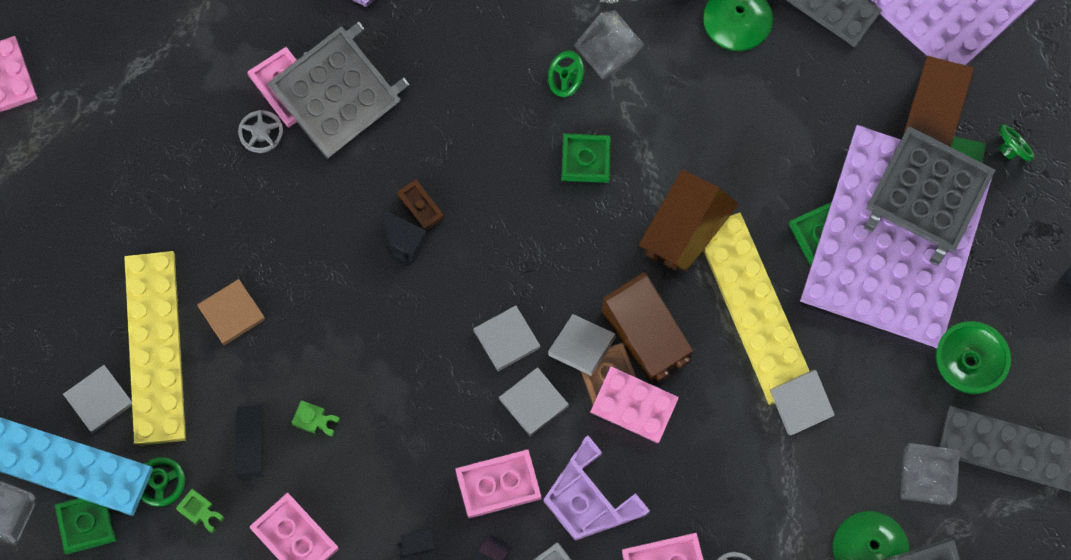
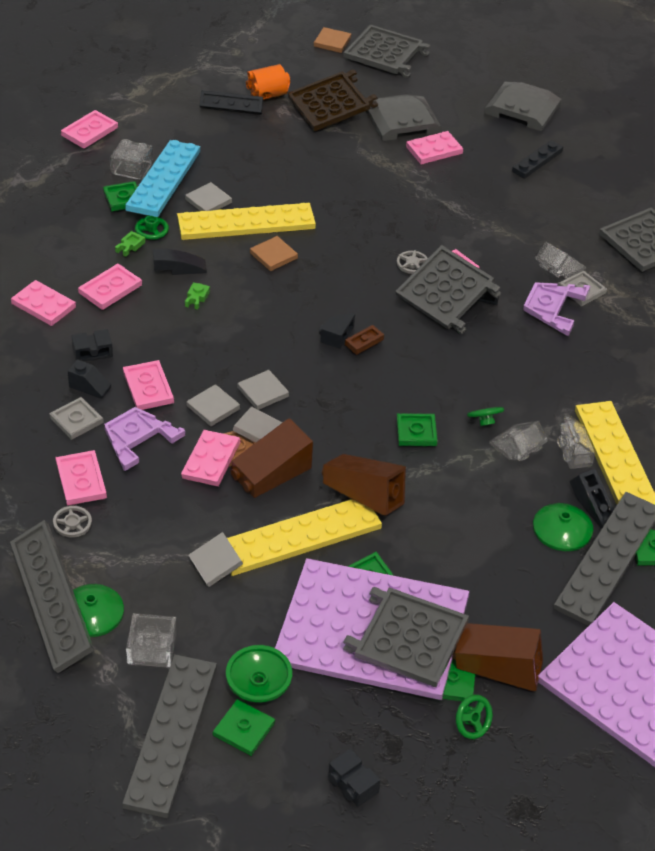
camera: 85 degrees right, 25 degrees down
none -> green plate [213,699,275,756]

